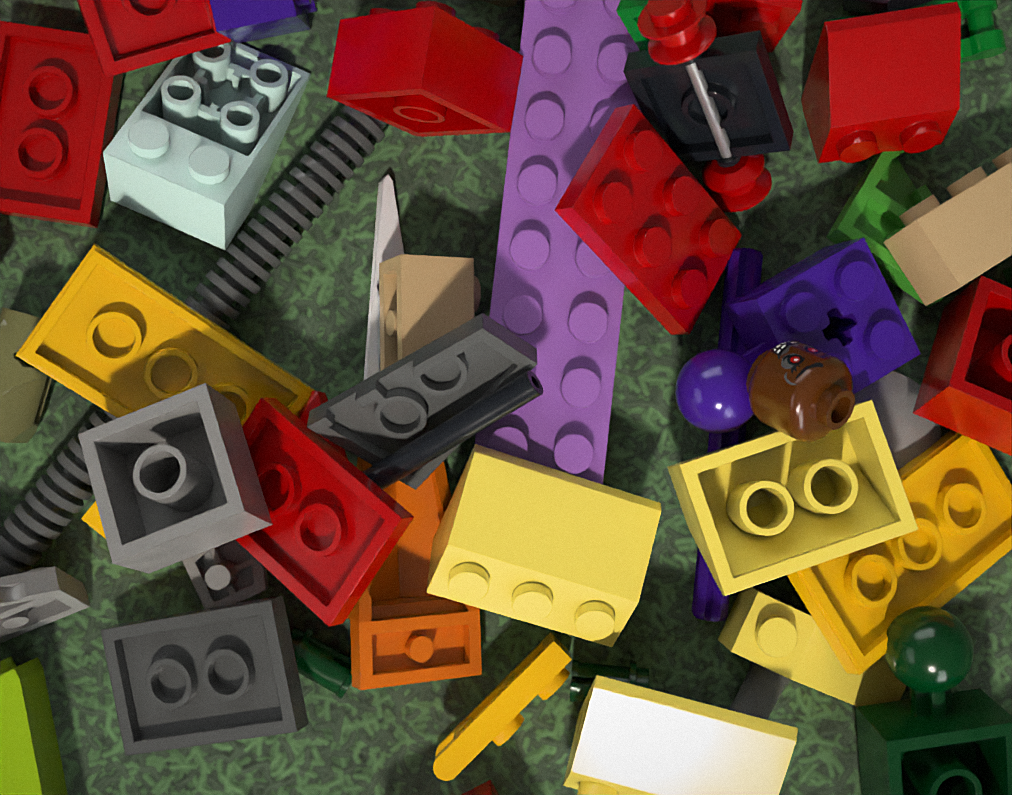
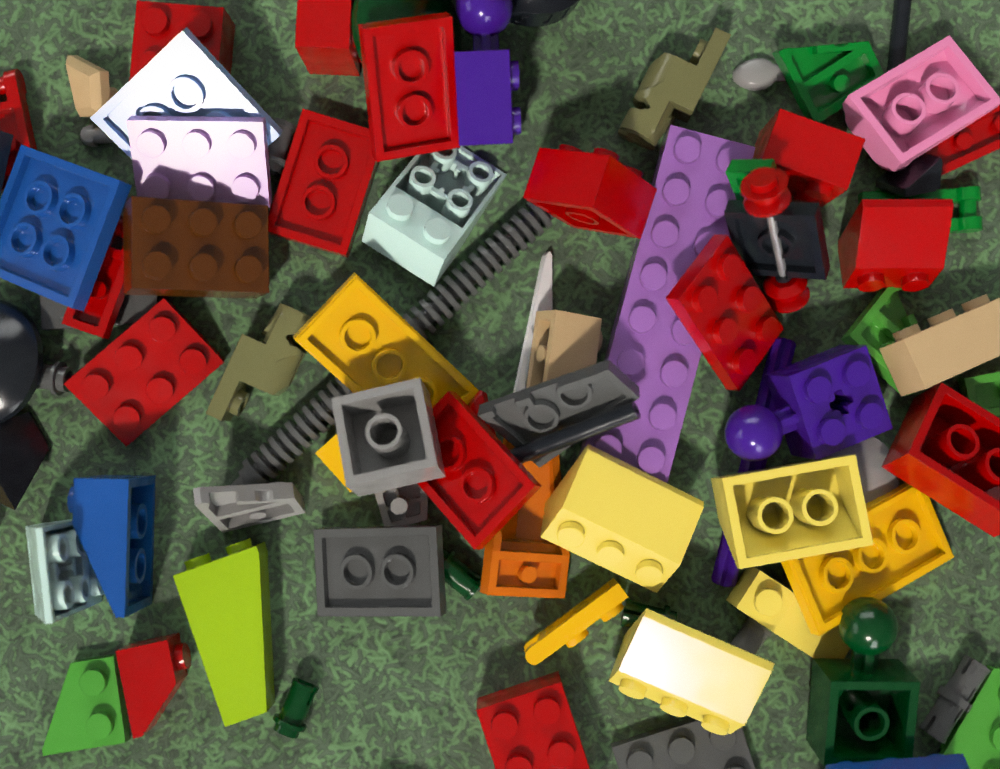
camera: 10 degrees right, 0 degrees up
reddish brown head [746,340,855,442] -> none

